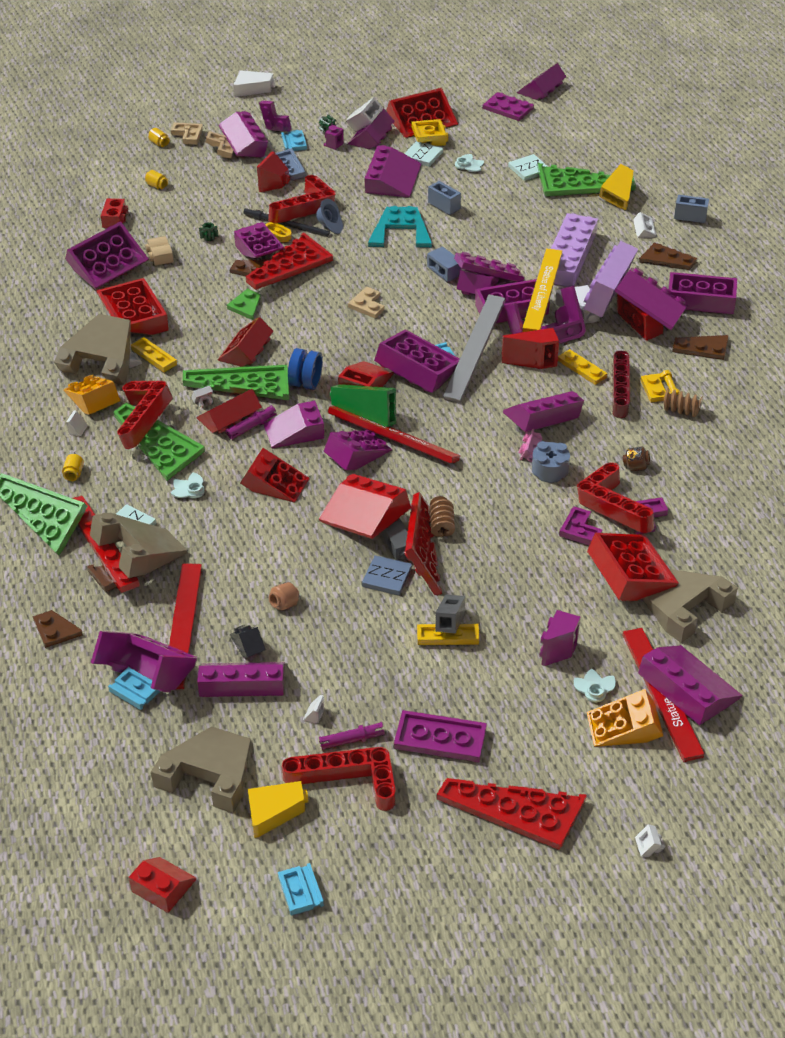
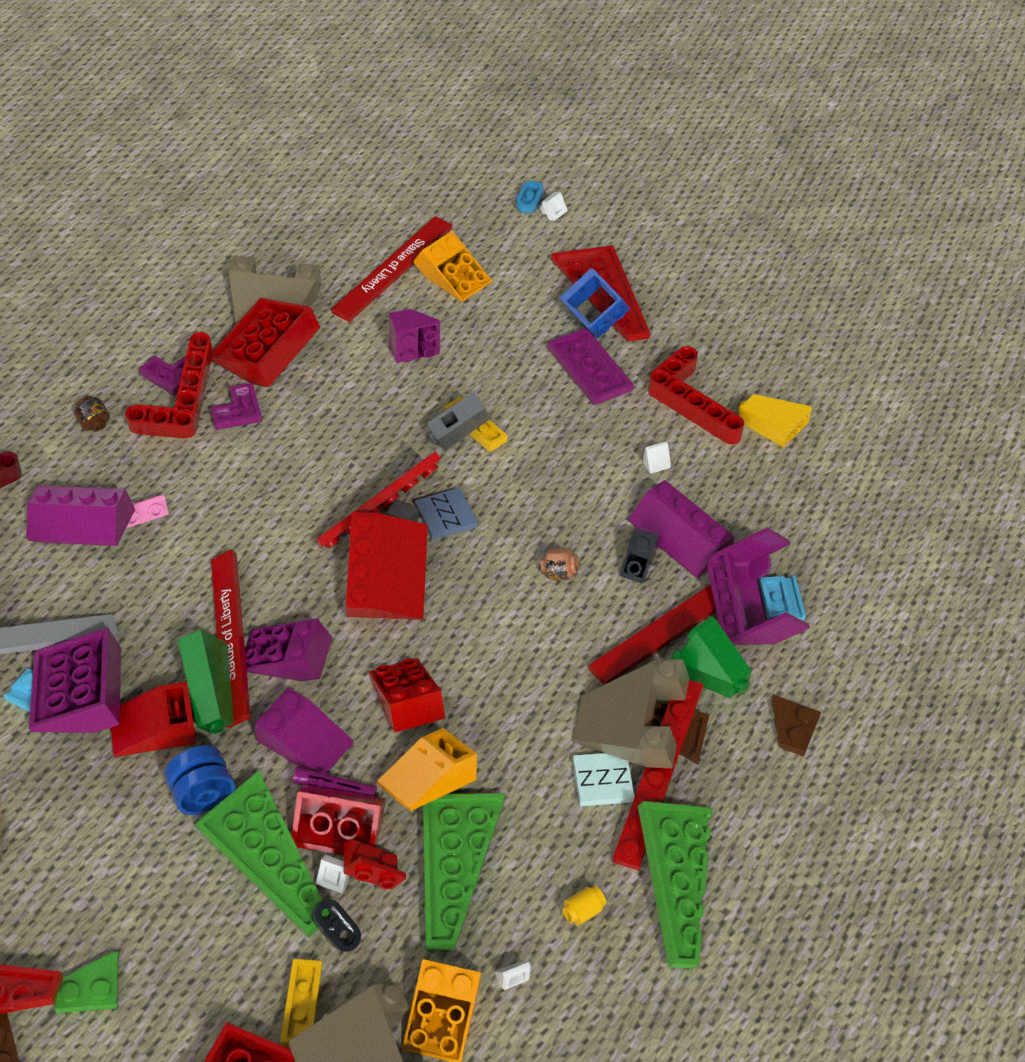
camera: 135 degrees left, 5 degrees up
red beam [117,381,173,449] -> none
red slope [128,857,197,913] -> none
dark tan wedge [151,727,251,813] -> none
light aqua plate [171,472,205,498] -> none
red slope [217,316,273,367] -> none
medium azure plate [278,863,324,916] -> none
magenta pin [319,722,385,750] -> none
medium nougat piece [430,496,455,537] -> none
sand blue brick [532,441,570,483] -> none
light aqua plate [574,669,616,702] -> none
magenta slope [638,645,743,725] -> none
none -> black plate [311,899,361,952]
none -> red bracket [343,839,406,890]
none -> light orange slope [377,728,477,811]
none -> dark azure plate [516,181,543,213]
none -> blue window [559,268,630,338]
none -> green slope [671,616,752,698]

